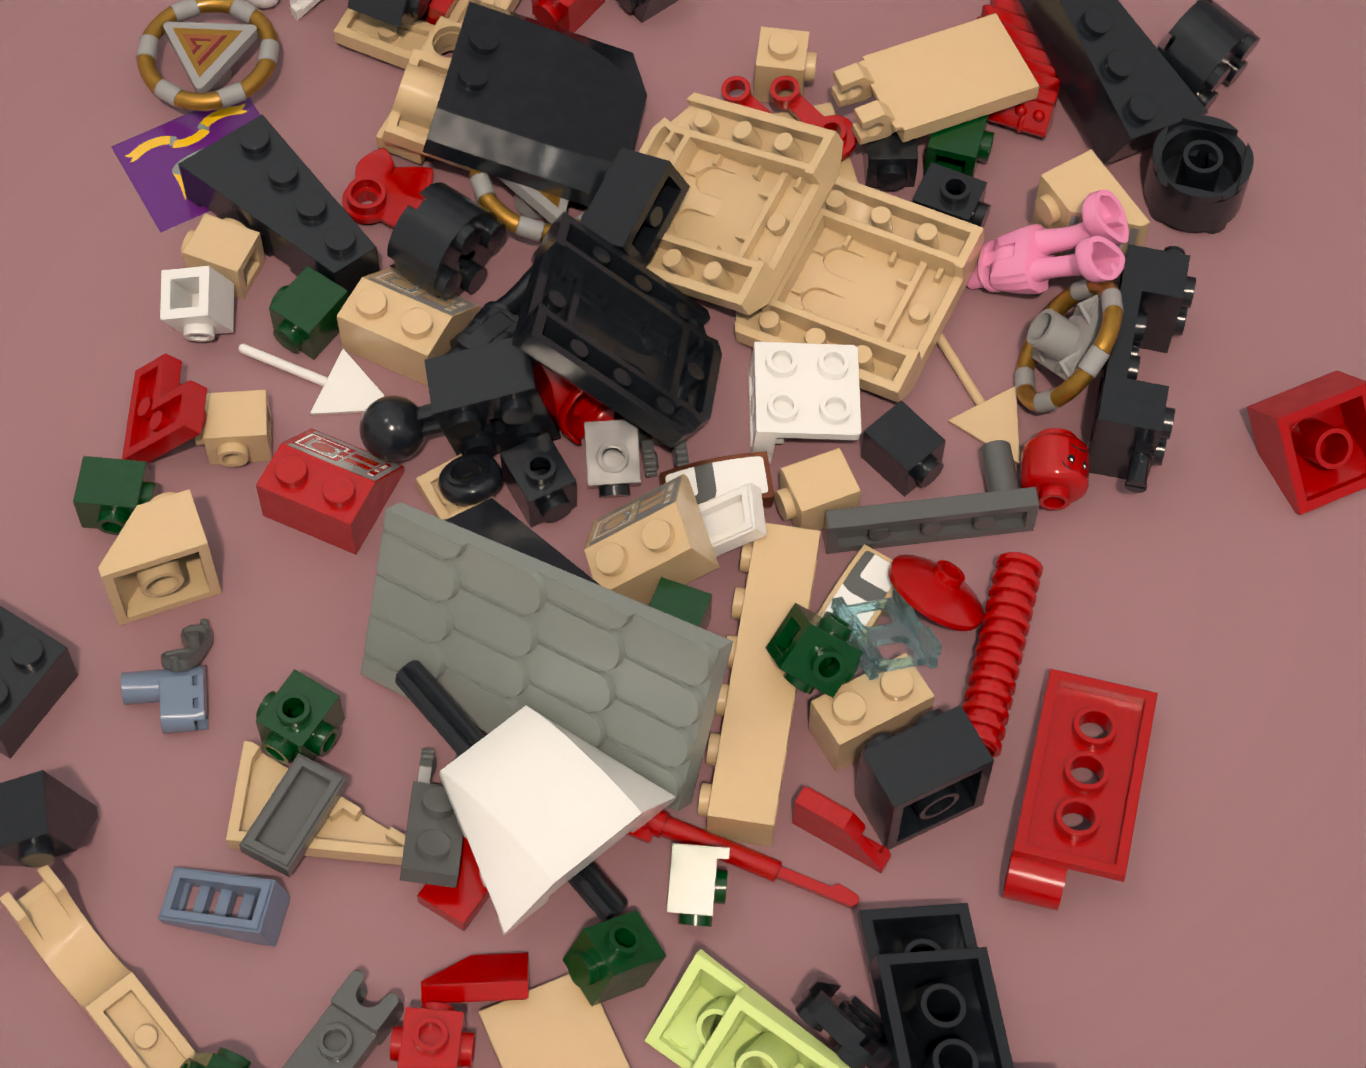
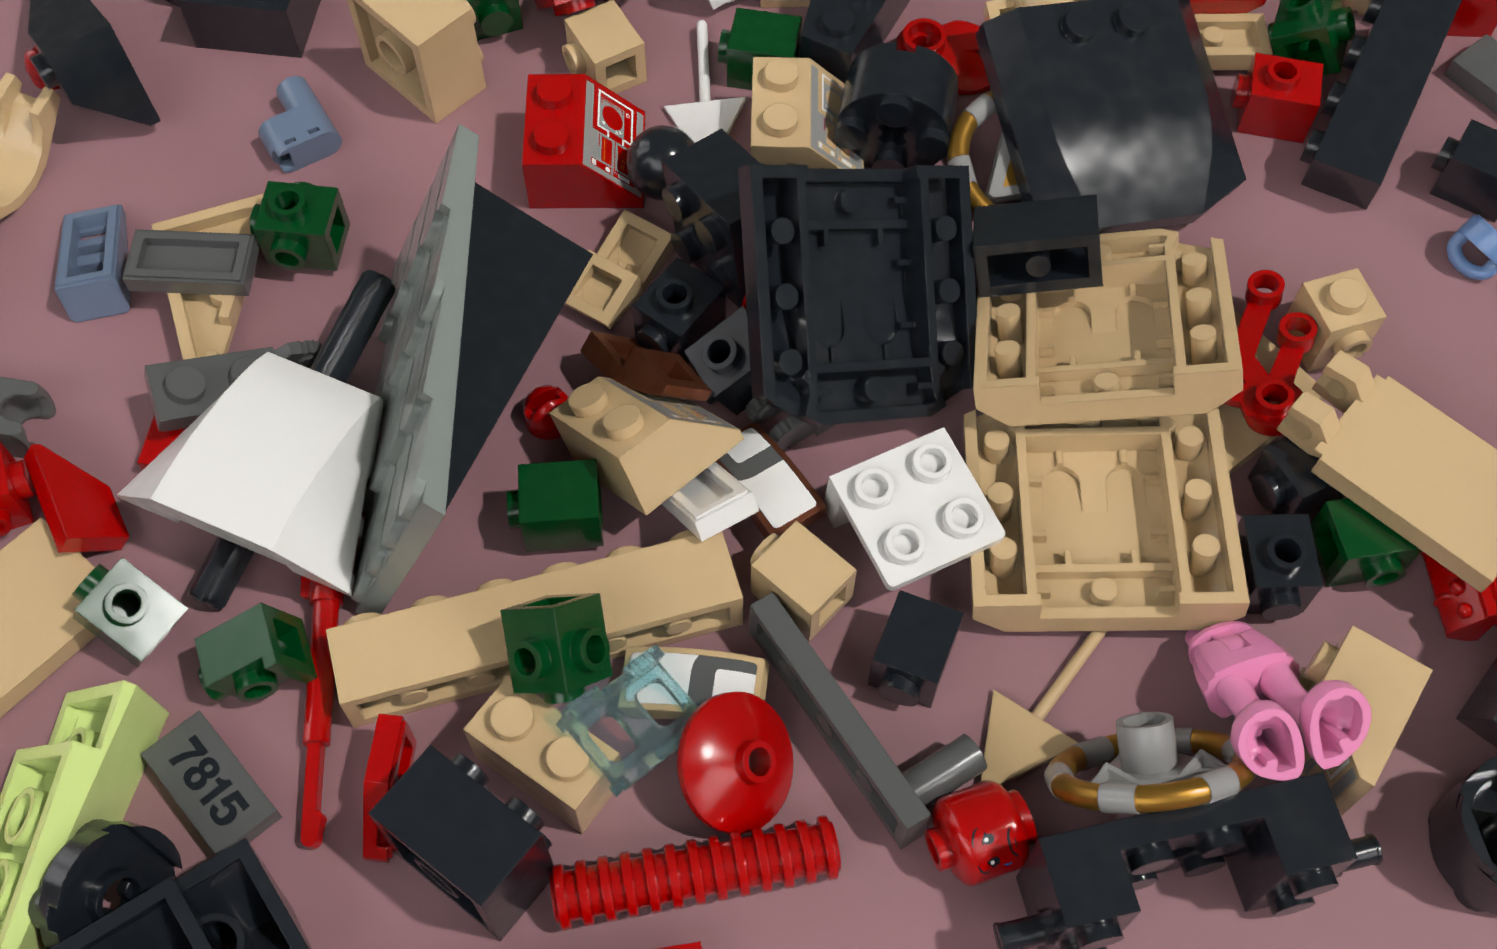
camera: 65 degrees right, 0 degrees up
dark grey piece [161,619,213,672] -> none
black piece [438,453,503,506] -> none
none -> dark grey tile [141,710,282,855]
none -> copper slope [580,331,712,401]

